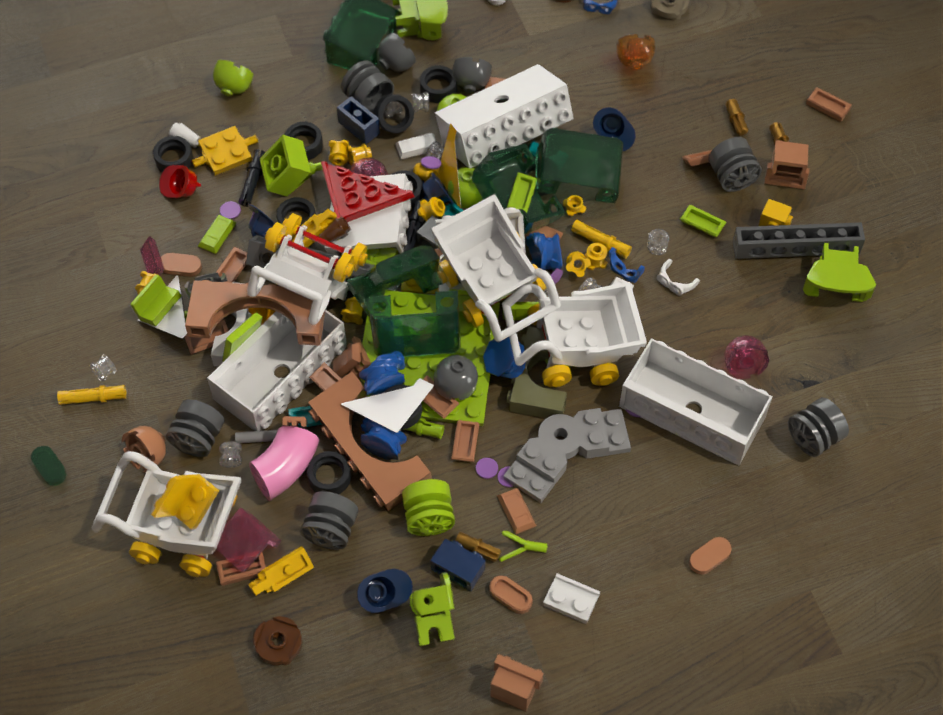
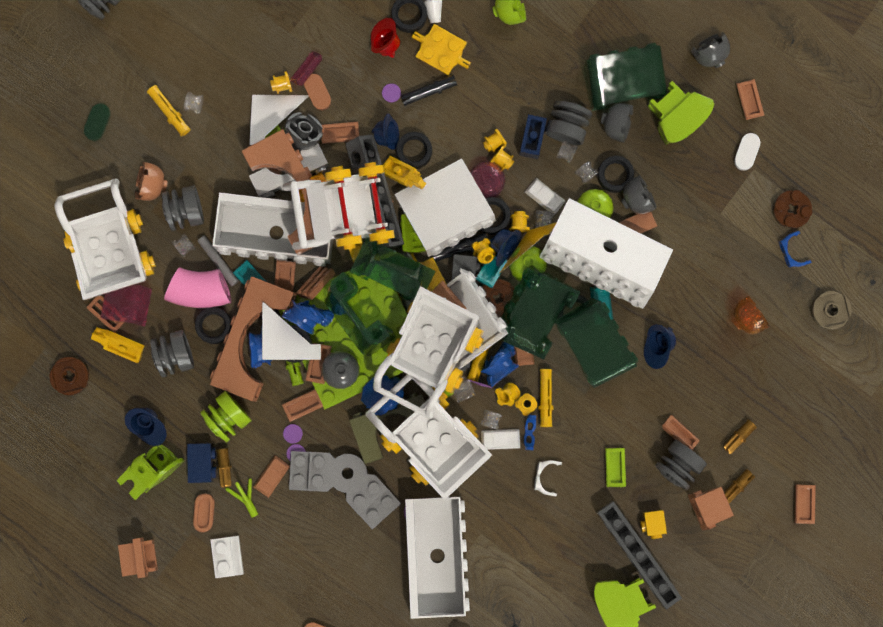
camera: 55 degrees right, 25 degrees up
lime panel [131,275,182,327] -> none
yellow bracket [151,474,220,530] -> none
lime tile [198,215,236,254] -> none
lime tile [222,312,262,362] -> none
lime piece [260,135,323,196] -> none
nougat tile [282,416,307,428] -> none
black tyre [284,121,323,160] -> none
reddish brown cone [319,216,351,242] -> none
red tile [321,161,414,222] -> none
nougat tile [333,343,361,378] -> none
black tyre [374,94,414,133] -> none
medium lavender piece [421,156,441,169] -> none
lime tile [507,172,537,215] -> none
yellow plate [563,195,586,216] -> none
clear wheel [647,229,669,255] -> none
clear pink cylinder [724,335,770,379] -> none

